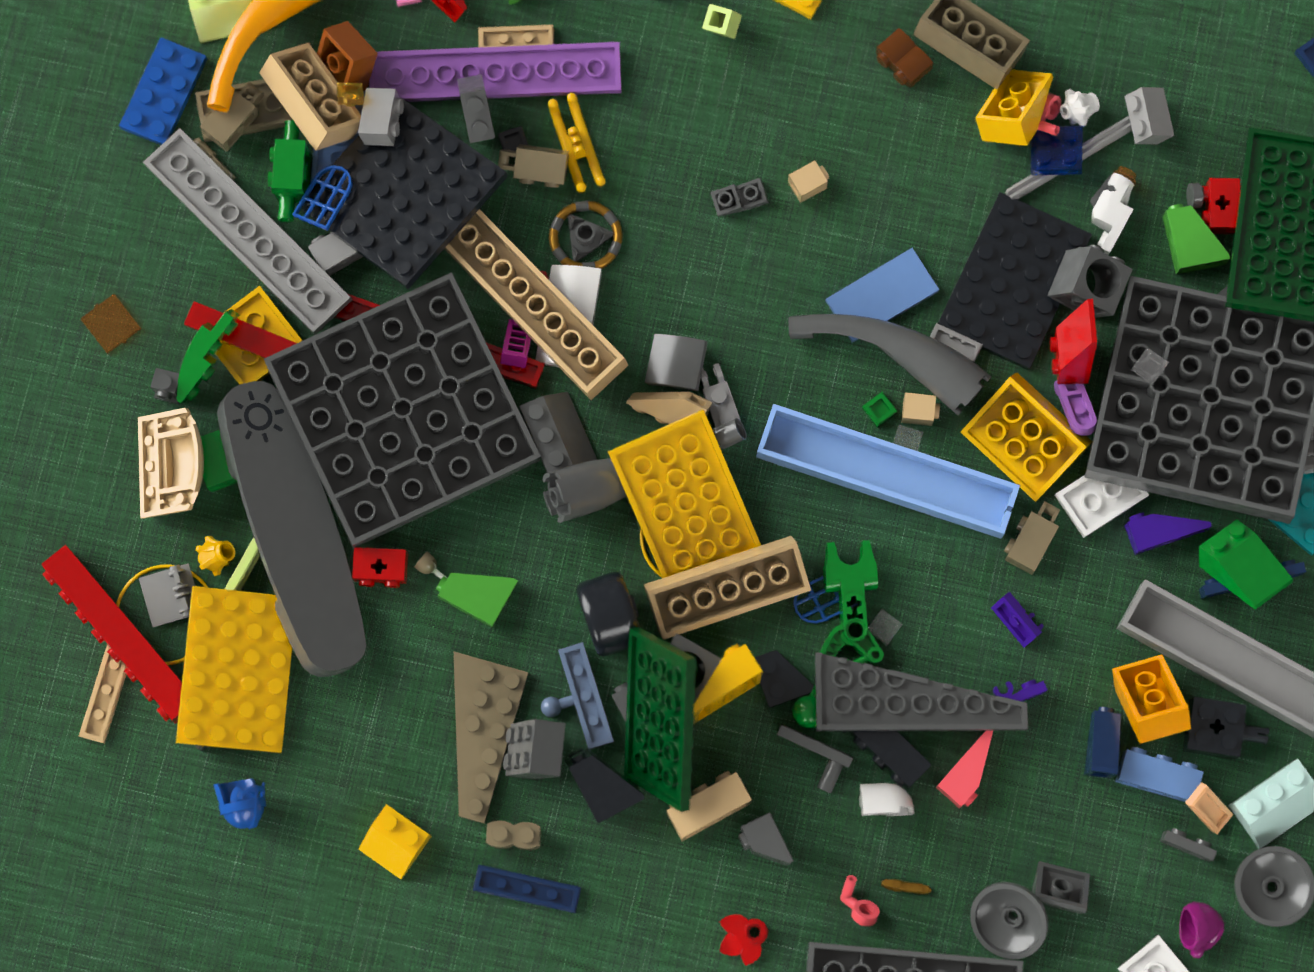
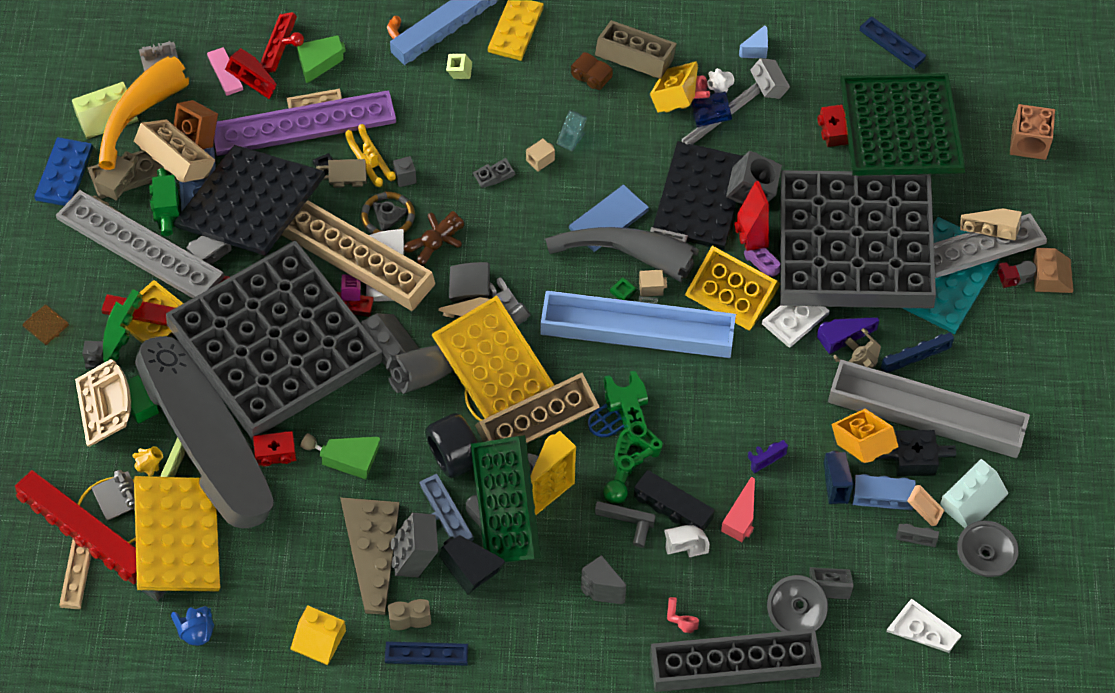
camera: 15 degrees left, 20 degrees down
blue window [292,165,353,231] -> none
clear yellow plate [336,83,364,107] -> none
light grey brick [358,88,404,146] -> none
dark grey brick [457,74,495,143] -> none
tan brick [666,771,752,841] -> none
red plate [720,914,768,965] -> none
black wing [754,650,814,708] -> none
dark grey wing [815,653,1028,731] -> none
clear tile [868,609,903,645] -> none
pearl gold piece [881,879,931,894] -> none
dark purple plate [991,592,1044,647] -> none
dark tan brick [1004,501,1061,575] -> none
white plate [1090,166,1137,255] -> none
clear tile [1132,348,1169,385] -> none
bright green slope [1162,204,1230,275] -> none
magenta piece [1179,902,1224,959] -> none
dark grey tile [1186,183,1204,208] -> none
green slope [1199,519,1293,610] -> none
none -> dark grey brick [393,156,417,187]
none -> reddish brown animal [404,211,464,266]
none -> clear light blue slope [556,110,587,151]
none -> light blue slope [739,25,768,58]
none -> dark tan piece [833,328,881,369]

